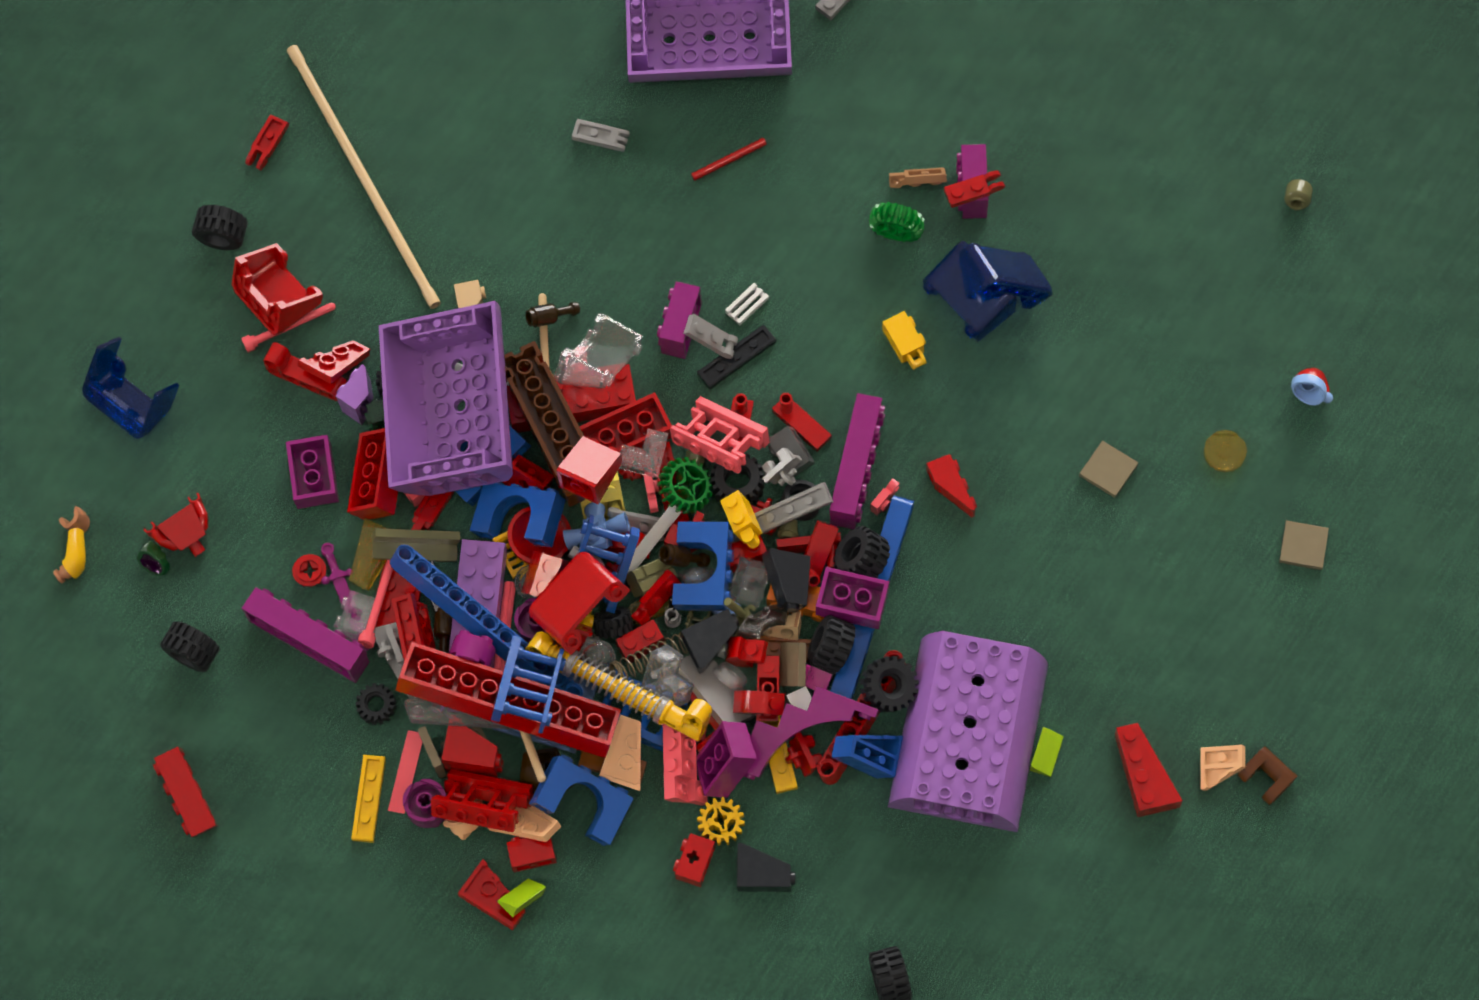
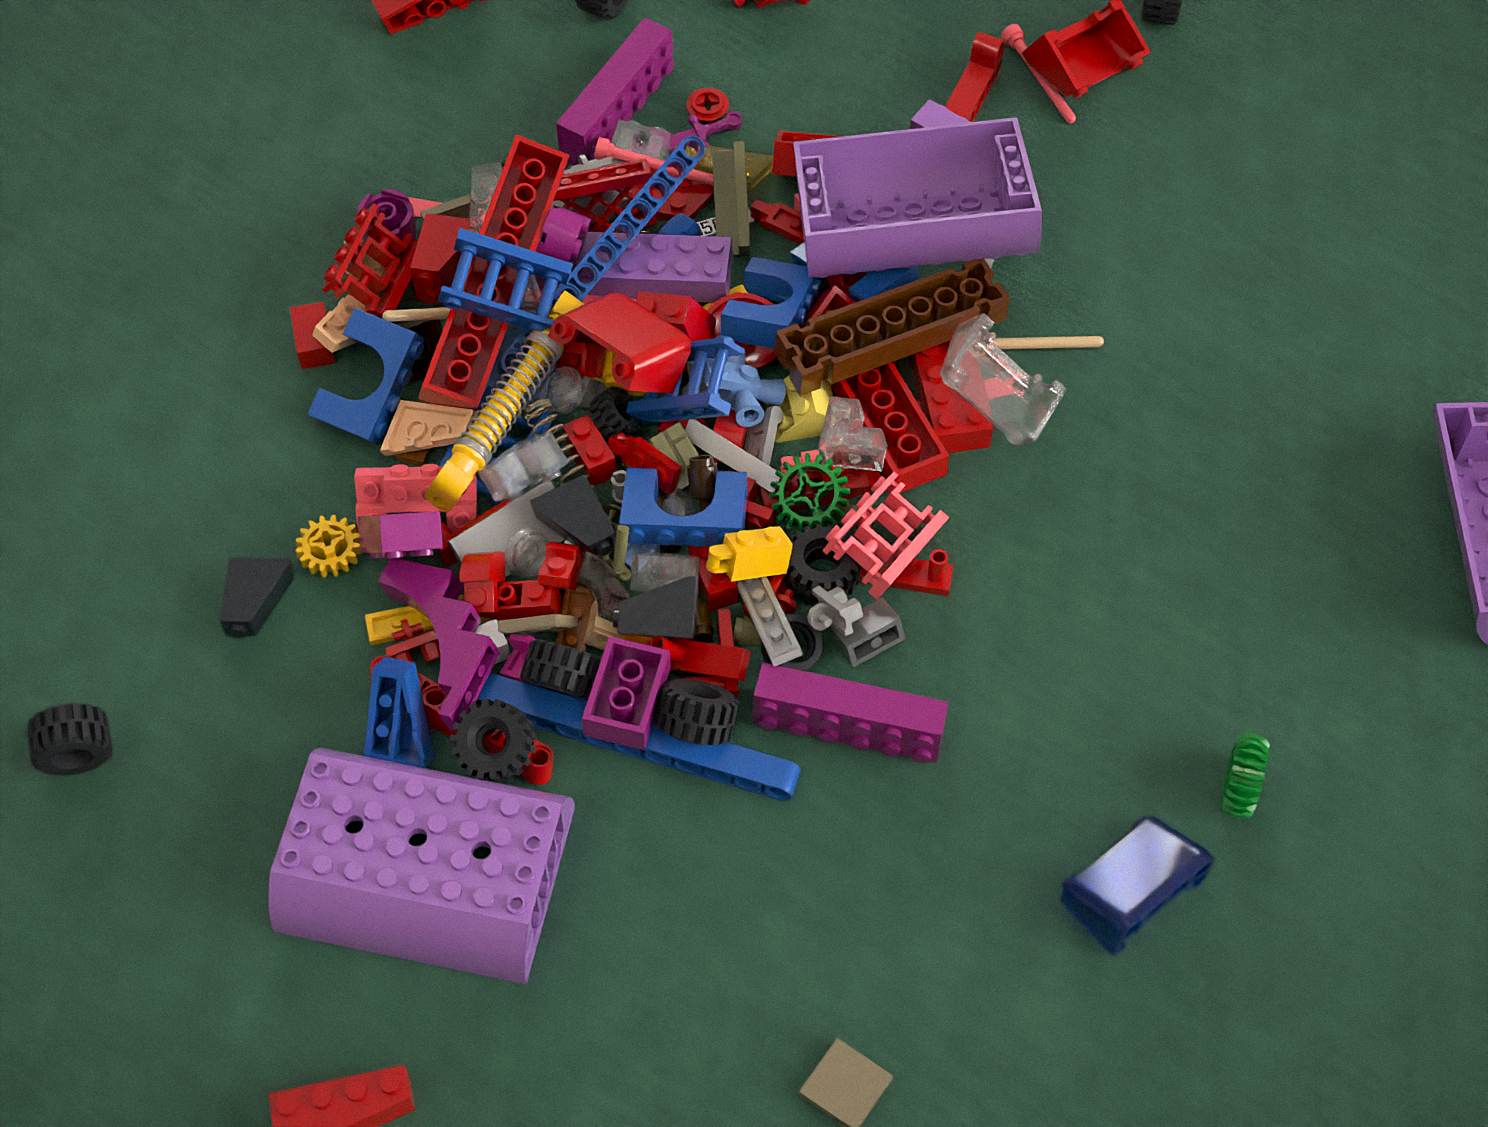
camera: 85 degrees right, 10 degrees down
red hinge [245,115,289,171] -> none
magenta brick [286,435,339,509] -> none
tan piece [287,45,441,309] -> none
red wing [298,340,370,384] -> none
yellow tile [351,755,386,843] -> none
tan slope [454,280,486,308] -> none
red wing [458,859,525,930] -> none
lime slope [497,879,546,917] -> none
dark brown piece [525,302,580,328] -> none
slope [556,436,623,505] -> none
light grey hinge [572,119,630,152] -> none
magenta brick [657,281,702,359] -> none
red brick [673,833,716,887] -> none
light grey plate [683,314,738,359] -> none
red bar [691,138,767,181] -> none
black tile [697,325,776,389] -> none
white tile [725,283,769,326] -> none
red piece [772,393,832,452] -> none
coral plate [871,479,900,516] -> none
yellow brick [882,311,927,370] -> none
medium nougat hinge [889,167,947,188] -> none
red slope [926,454,977,518] -> none
red hinge [944,170,1005,208] -> none
magenta brick [956,144,988,219] -> none
clear blue windscreen [958,243,1053,309] -> none
lime slope [1030,727,1064,777] -> none

